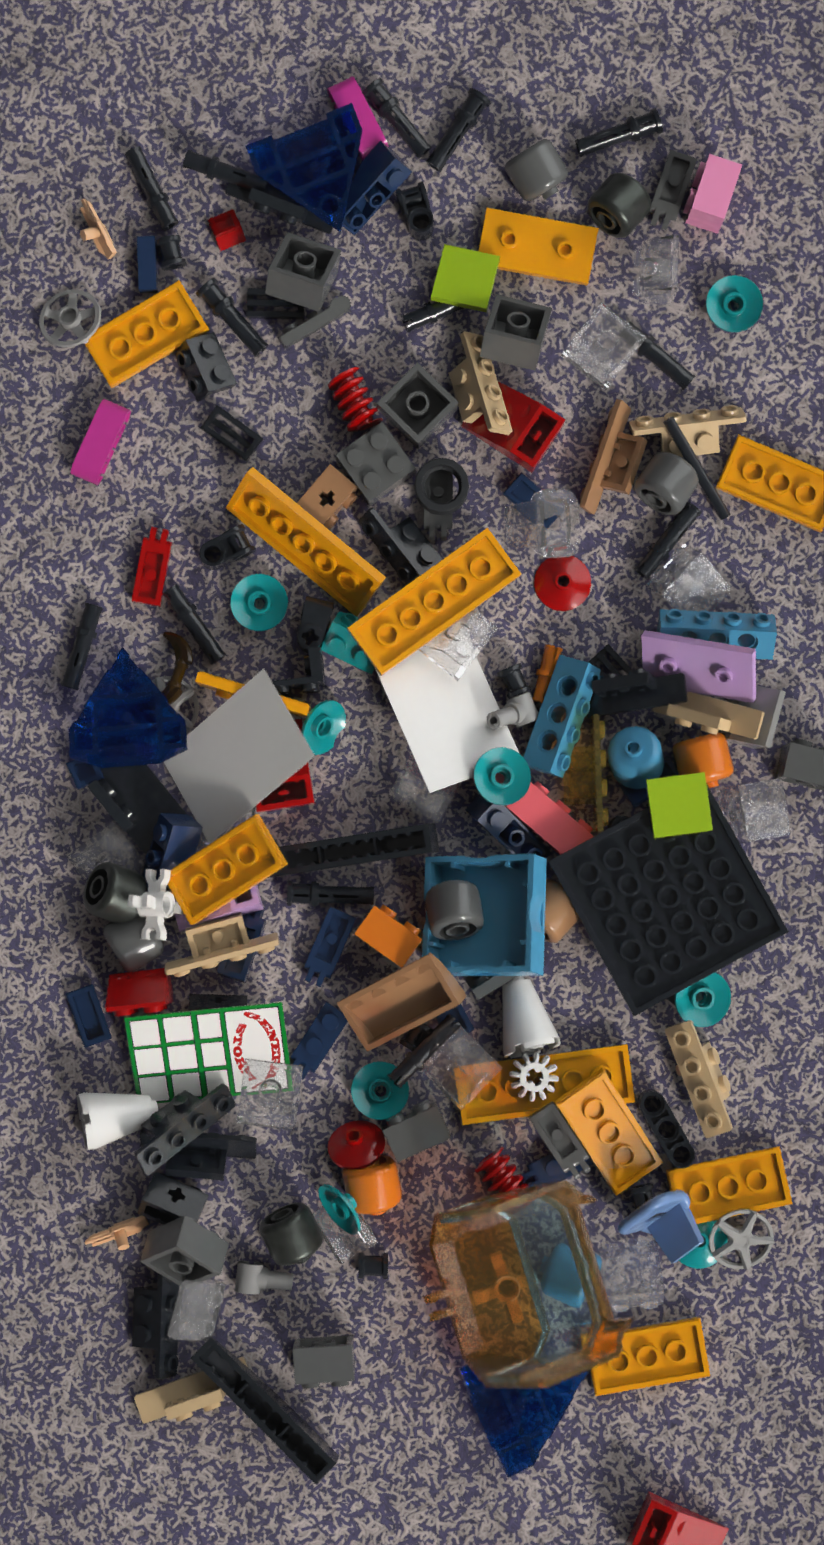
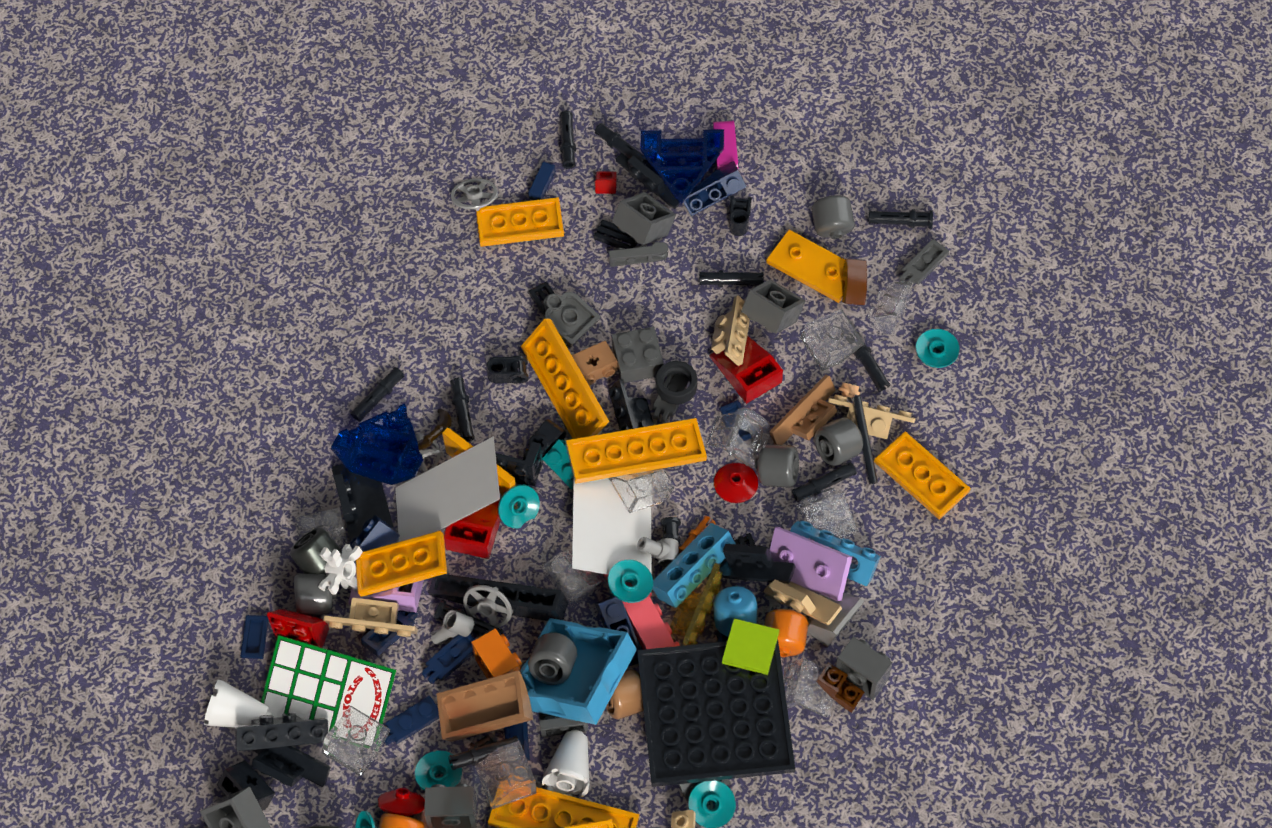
camera: 25 degrees right, 25 degrees down
dark blue tile [66,751,105,790] -> none
dark pink beam [70,399,131,485] -> none
light nougat piece [80,199,117,259] -> none
light nougat piece [84,1215,149,1250] -> none
red hinge [131,527,172,607] -> none
black bush [156,235,186,271] -> none
black bracket [175,332,237,402] -> none
black pin [196,278,269,357] -> none
teal dish [230,574,288,631] -> none
red piece [328,367,382,432] -> none
black pin [362,78,432,159] -> none
dark grey brick [377,362,459,449] -> none
black pin [426,88,491,172] -> none
lime tile [431,244,500,313] -> none
white gear [509,1051,559,1102] -> none
pearl dark grey head [587,173,651,238] -> none
bright pink brick [683,154,742,234] -> none
none -> light grey pin [430,610,474,645]
none -> light grey wheel [463,585,513,627]
none -> dark grey plate [543,292,601,348]
none -> dark grey head [755,444,799,488]
none -> reddish brown slope [816,662,865,713]
none -> light nougat plate [838,382,860,398]
none -> reddish brown slope [842,258,867,305]

